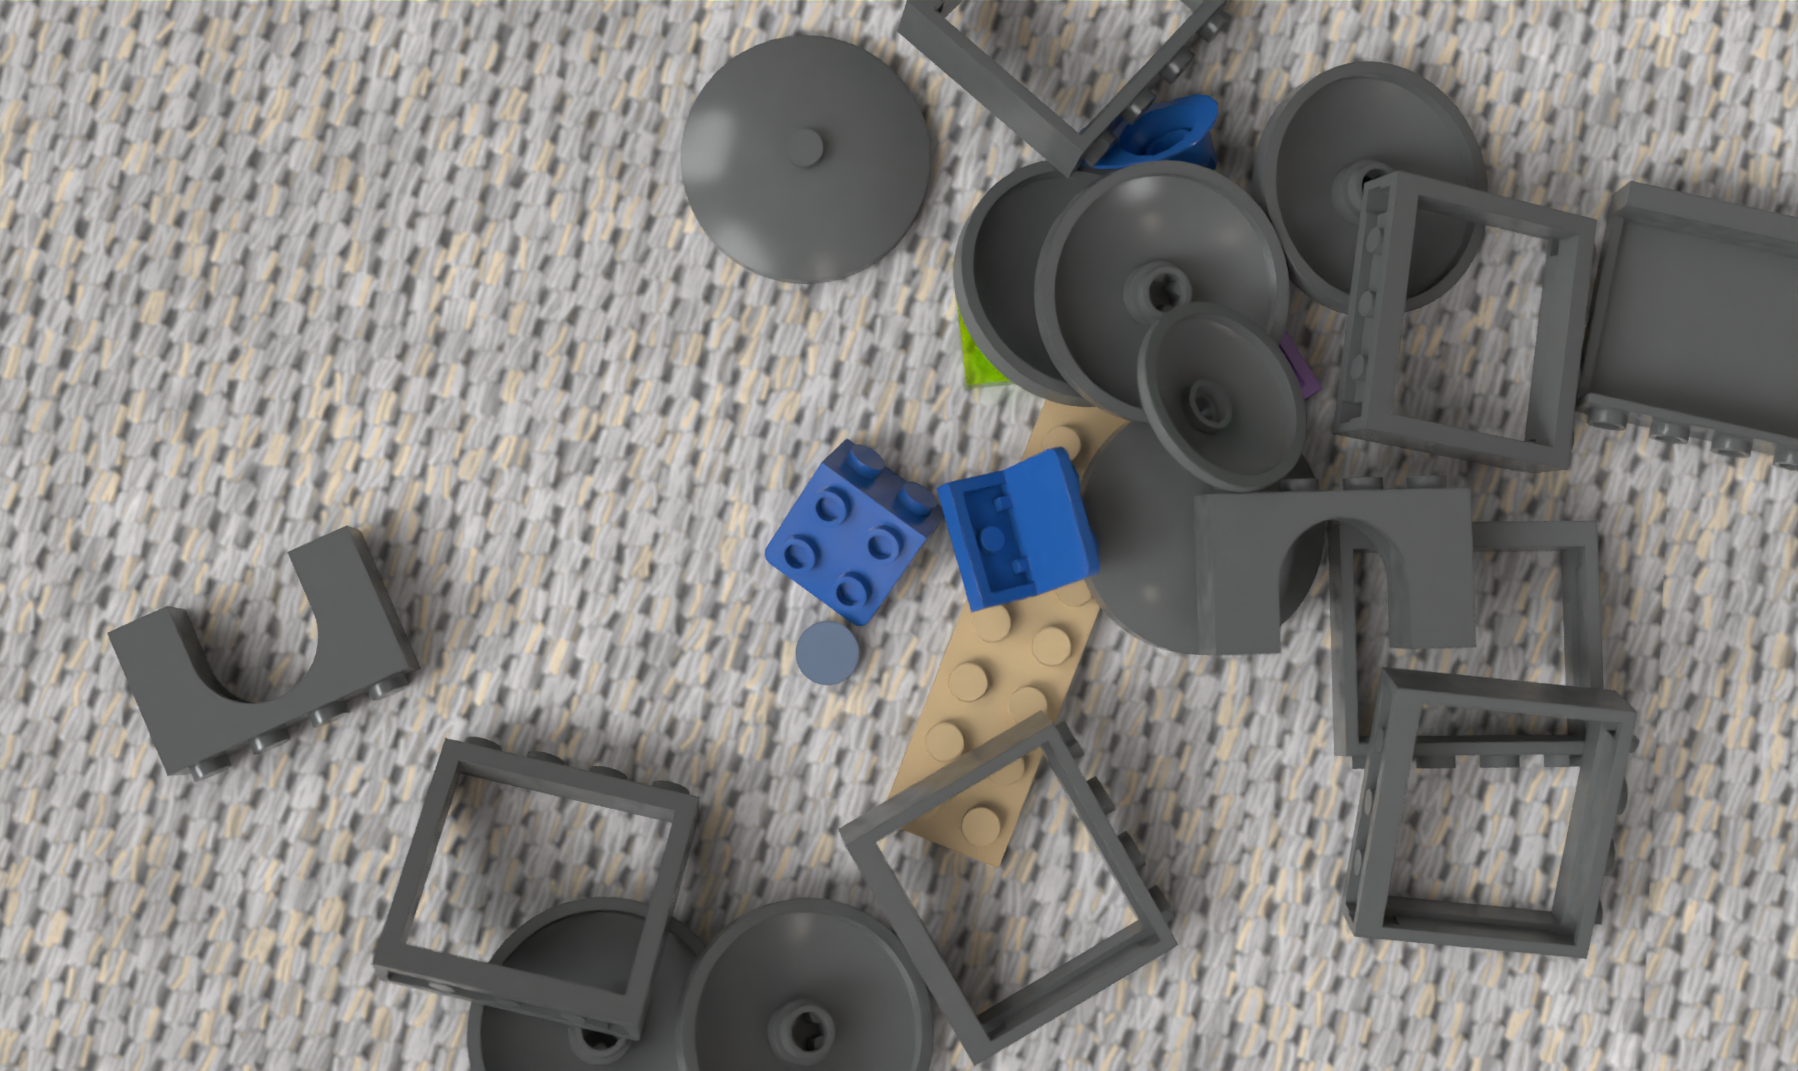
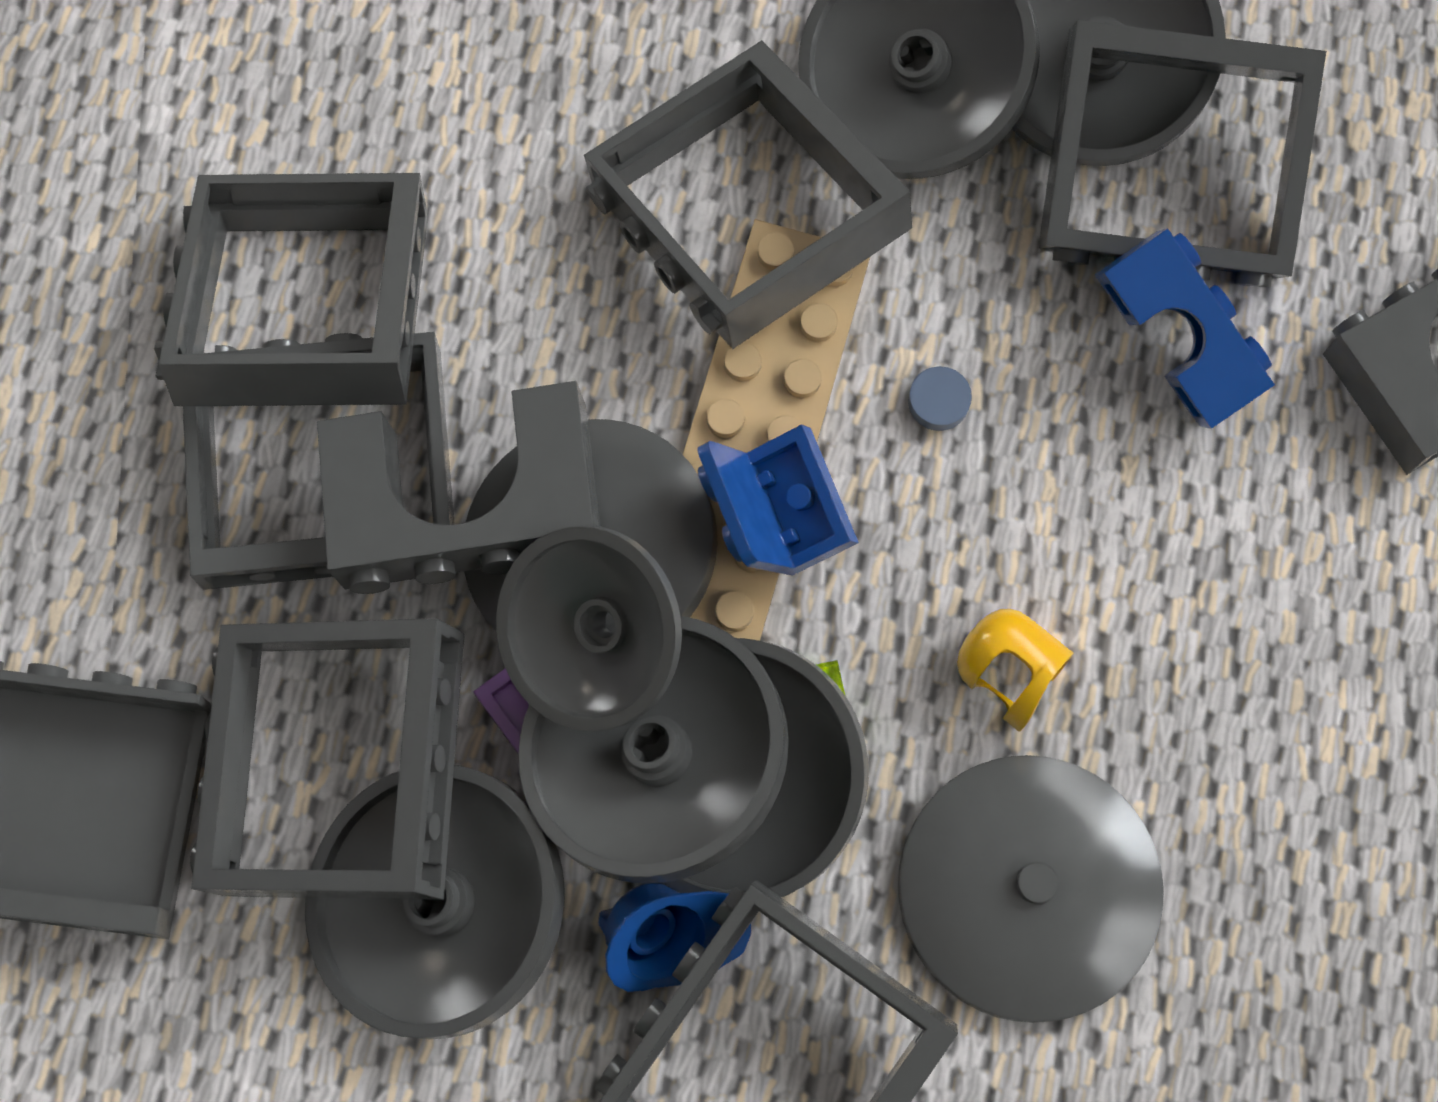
camera: 175 degrees right, 10 degrees down
blue bracket [765,438,945,626] -> none
none -> yellow helmet [957,609,1074,732]
none -> blue arch [1095,228,1275,429]

